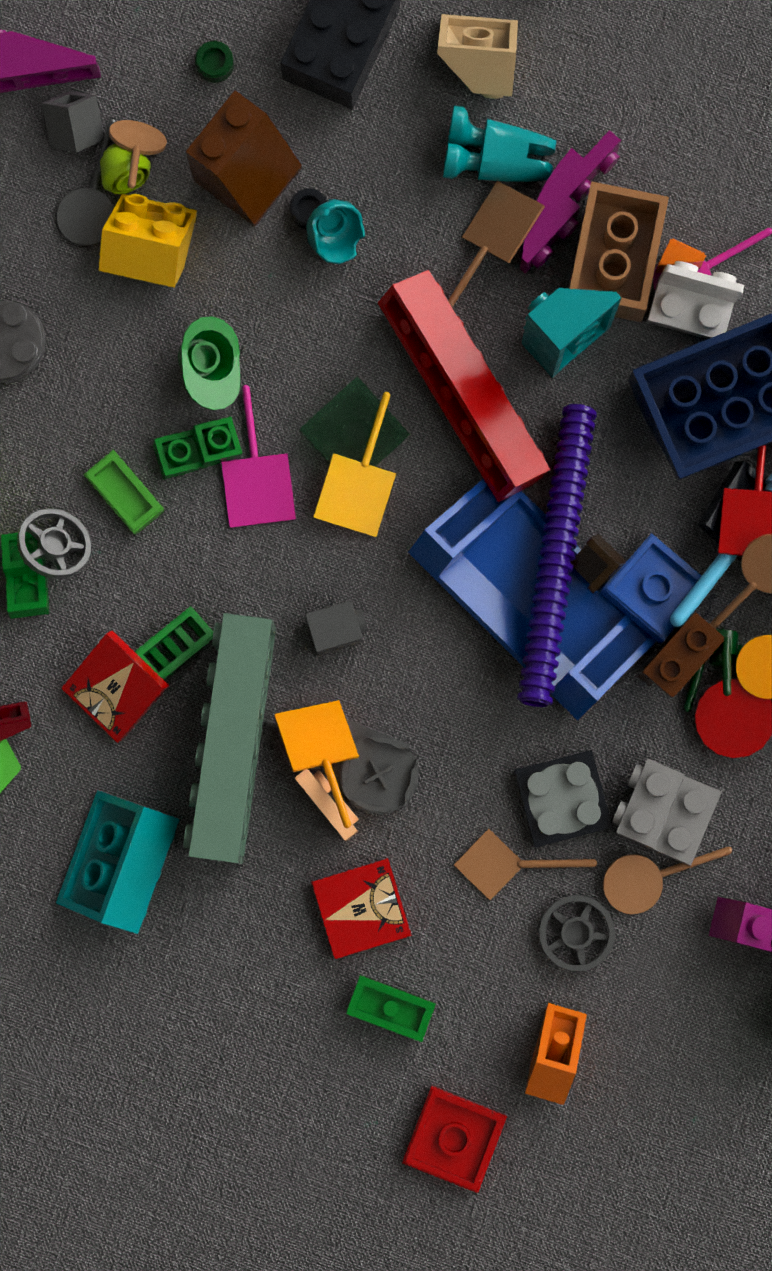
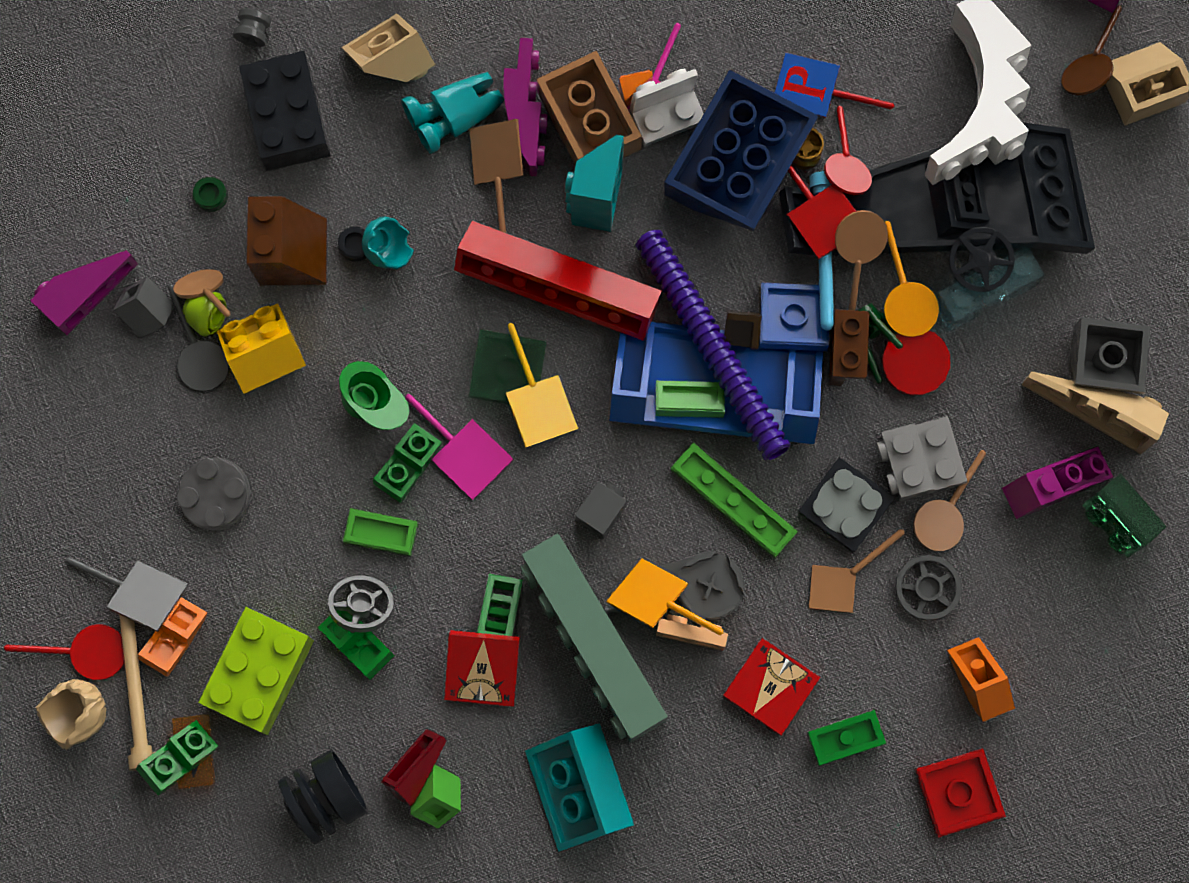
camera: 40 degrees left, 5 degrees down
none -> bright green tile [655,380,725,418]
none -> bright green tile [671,443,798,559]

